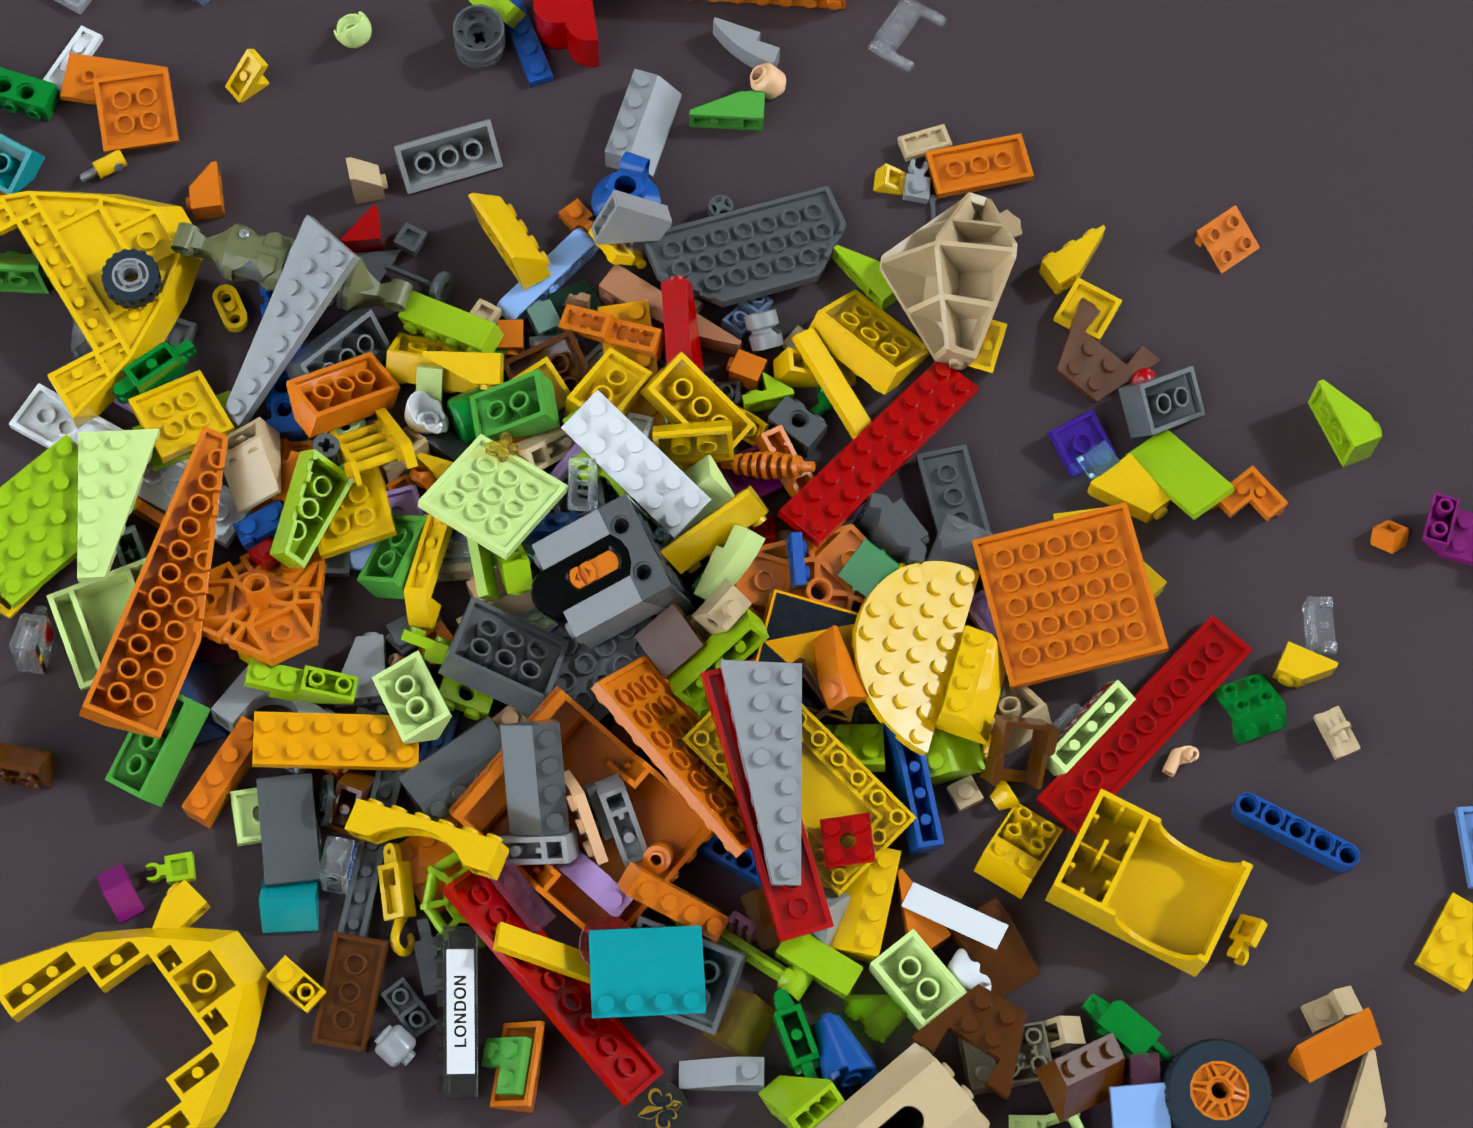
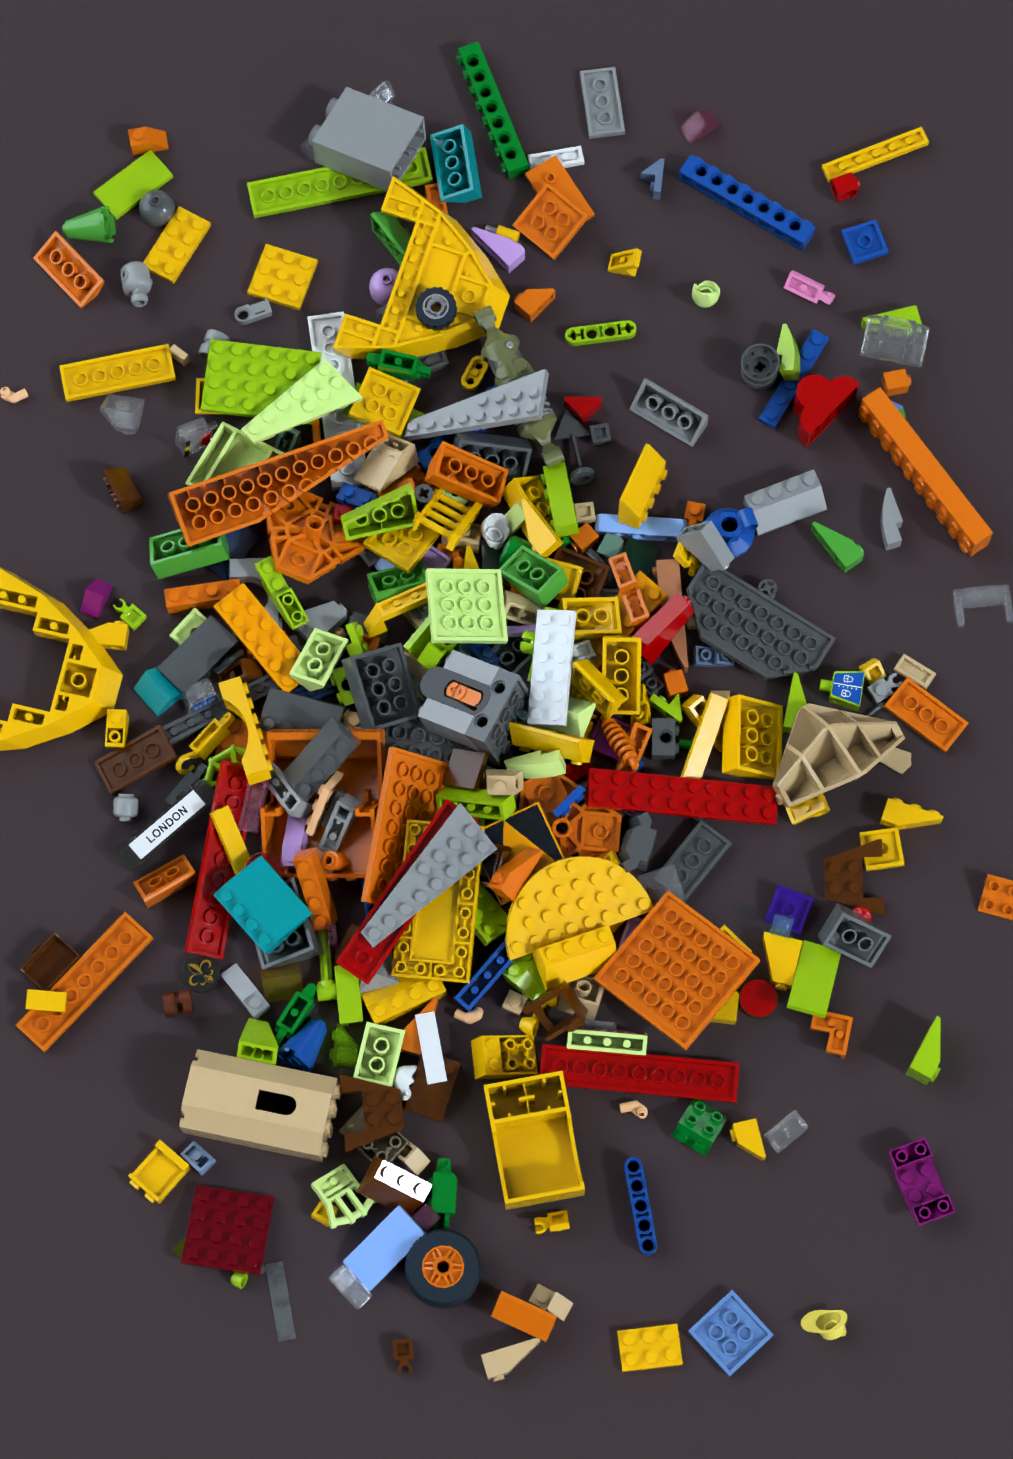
camera: 55 degrees right, 5 degrees up
tan slope [346,157,388,204] -> none
dark grey slope [380,977,436,1038] -> none
bright green plate [482,1036,533,1096] -> none
clear yellow piece [485,432,518,463] -> none
medium nougat tile [563,292,591,309] -> none
clear slope [567,456,598,512] -> none
light grey wheel [744,309,784,352] -> none
light nougat head [750,63,786,100] -> none
red piece [820,812,876,869] -> none
green piece [838,538,900,597] -> none
tan hips [1313,705,1361,760] -> none
orange slope [1370,520,1410,554] -> none
none -> lavender cylinder [369,268,399,306]
none -> light nougat arm [453,1007,484,1024]
none -> lavender slope [471,227,525,273]
none -> lime beam [565,320,636,346]
none -> red tile [739,979,778,1019]
none -> torso [819,671,865,711]

